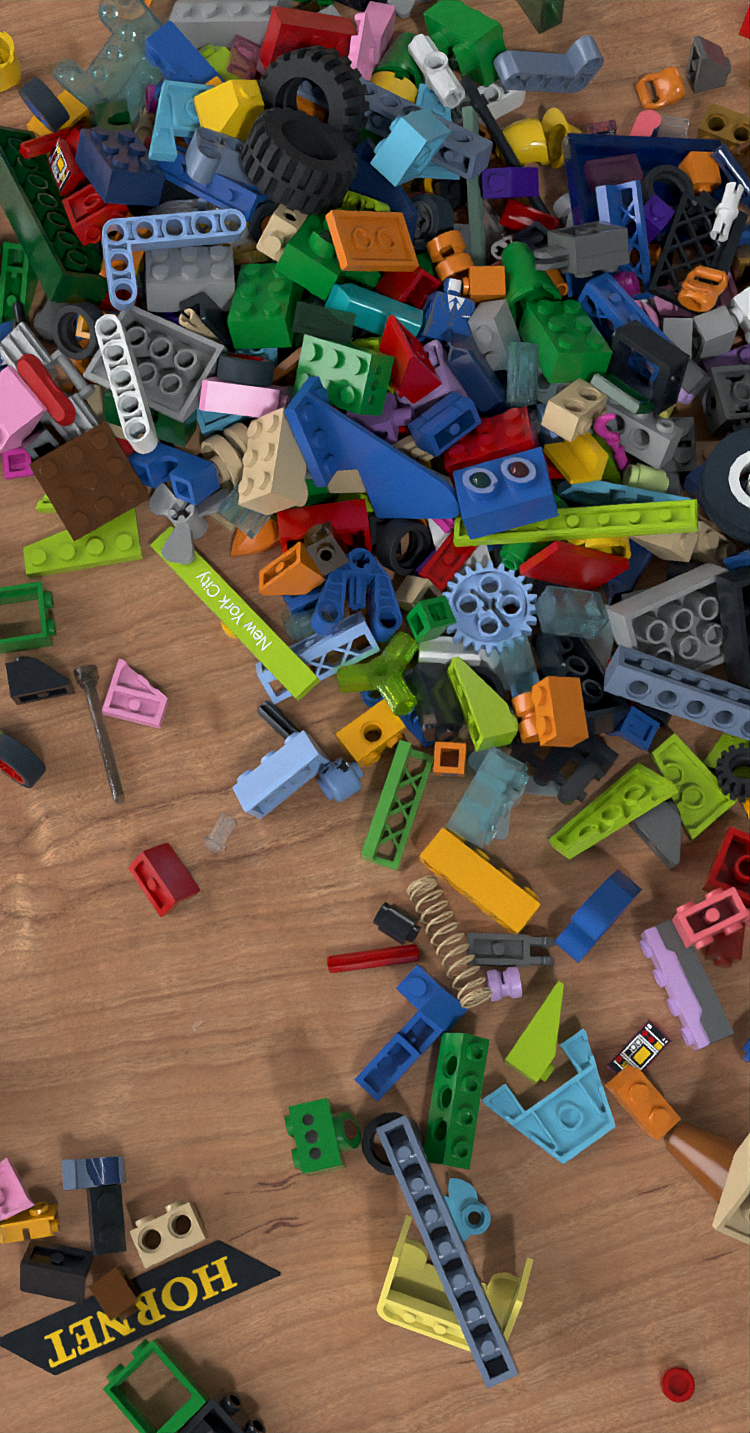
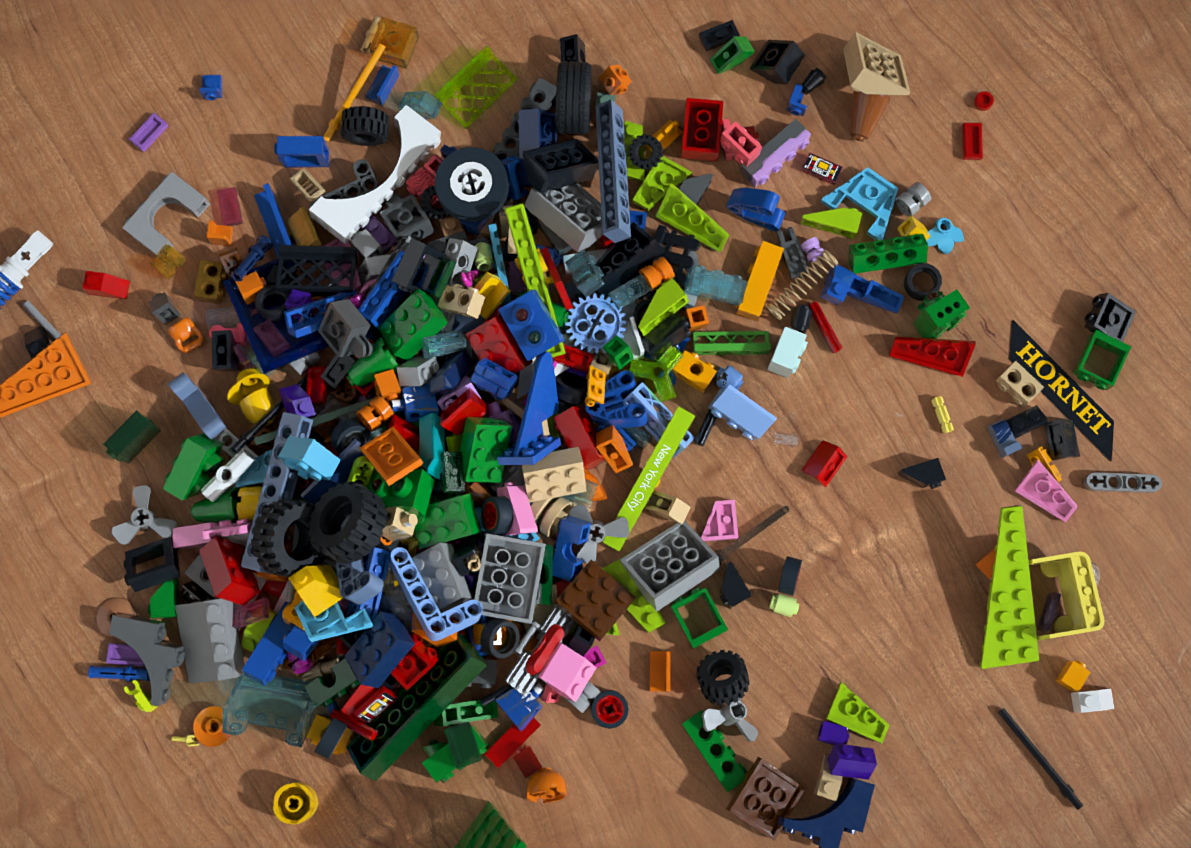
camera: 115 degrees left, 5 degrees up
reddish brown brick [88,1266,143,1322] -> none
white beam [95,314,158,454] -> none
dark brown brick [304,521,350,576] -> none
sand blue brick [376,1115,520,1389] -> none
light yellow windscreen [377,1215,533,1352] -> none
orange brick [531,676,589,747] -> none
orange brick [605,1064,681,1141] -> none
orange piece [678,265,728,312] -> none
white pin [710,182,744,242] -> none
none -> black slope [212,330,239,372]
none -> light orange hinge [585,365,606,407]
none -> light grey slope [620,520,720,612]
none -> tan slope [644,491,691,524]
none -> light aqua brick [767,327,808,378]
none -> red wing [889,337,976,377]
none -> light grey wheel [895,182,931,217]
none -> yellow panel [897,216,931,241]
none -> black slope [898,458,946,489]
none -> light yellow axle [932,396,954,433]
none -> red tile [962,123,983,160]

